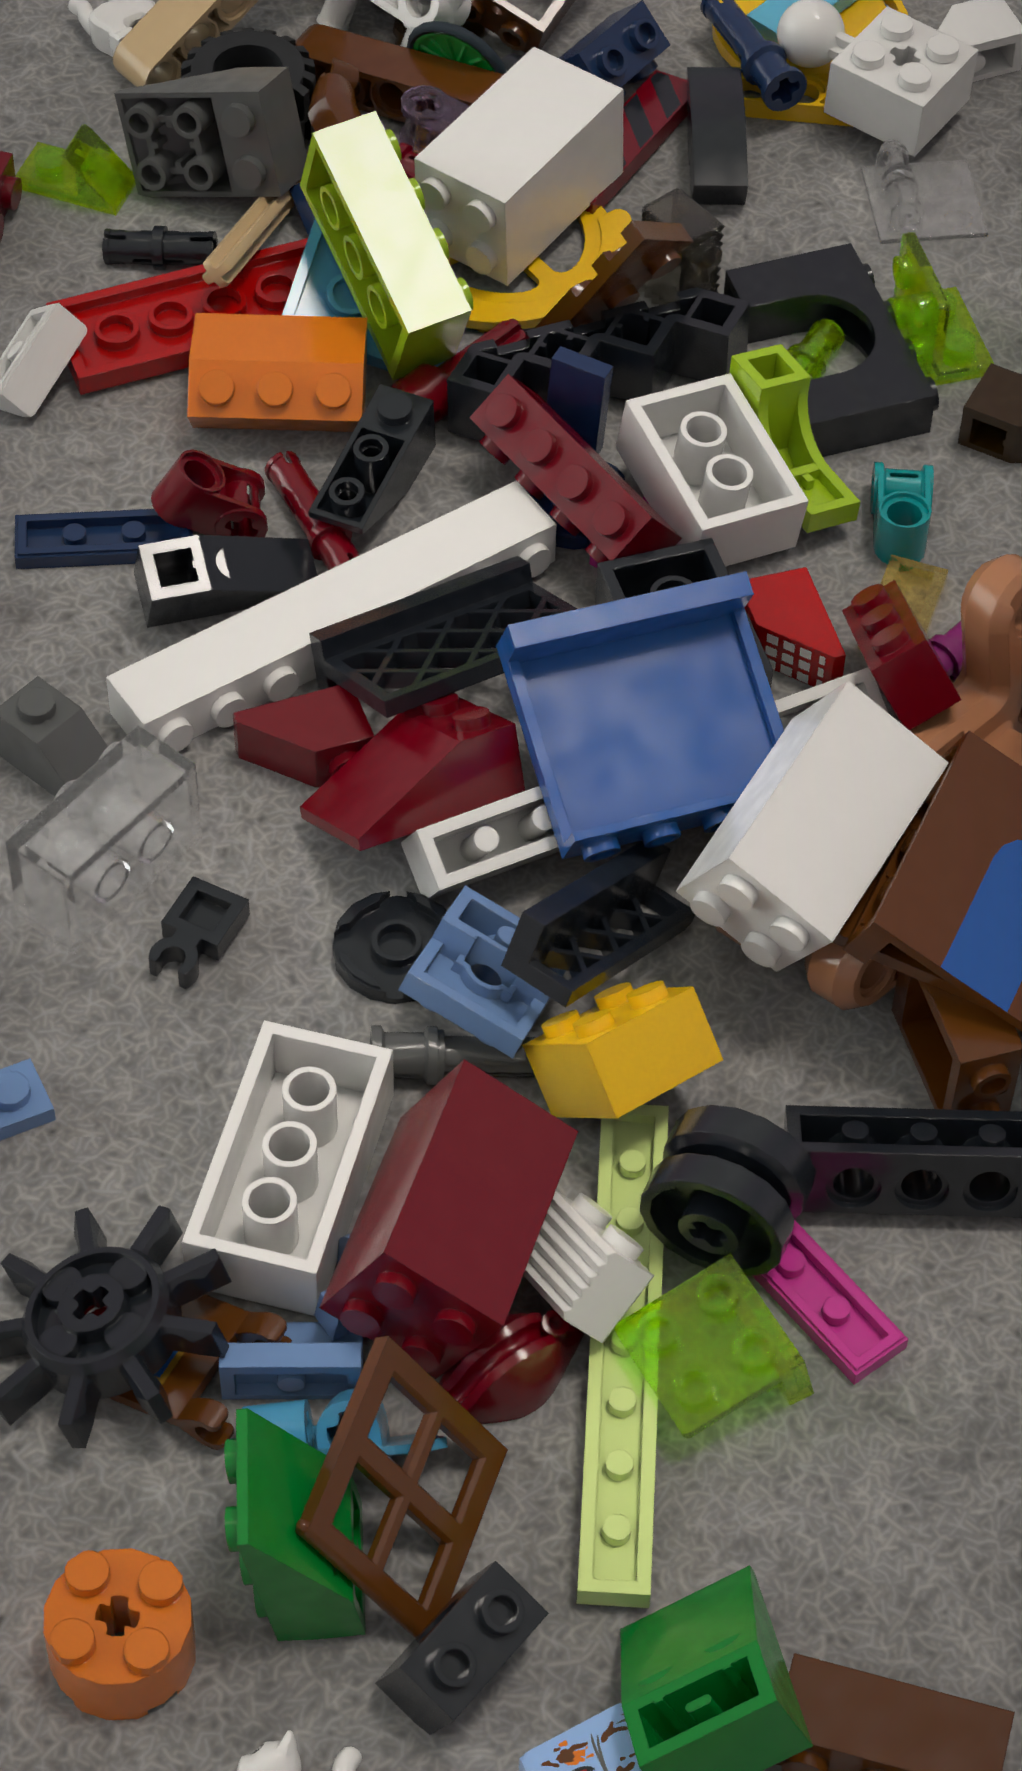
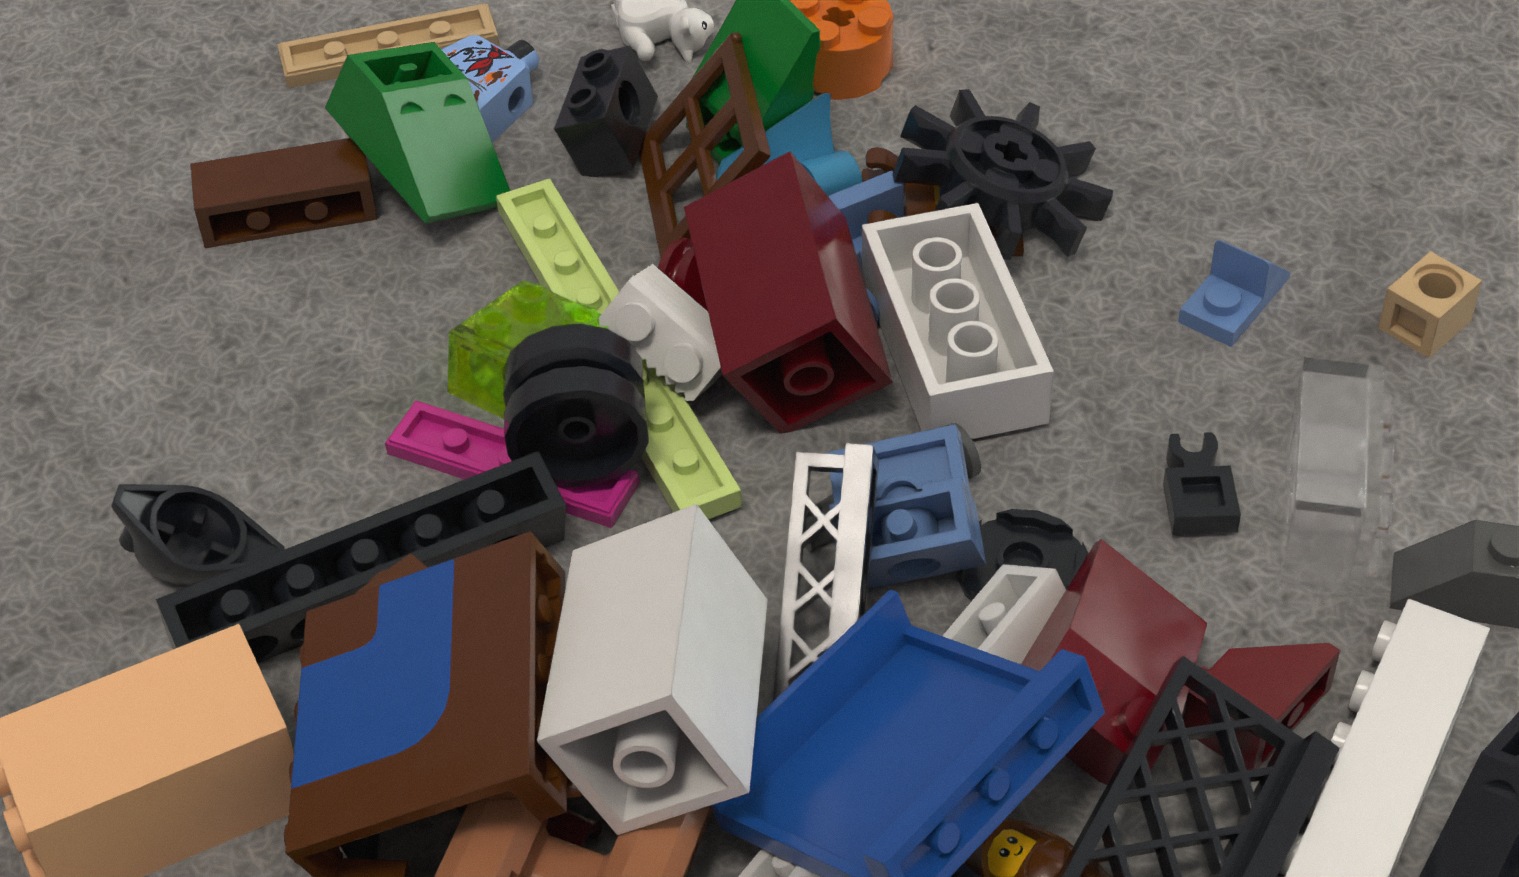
camera: 155 degrees right, 5 degrees down
yellow brick [522,980,723,1119] -> none

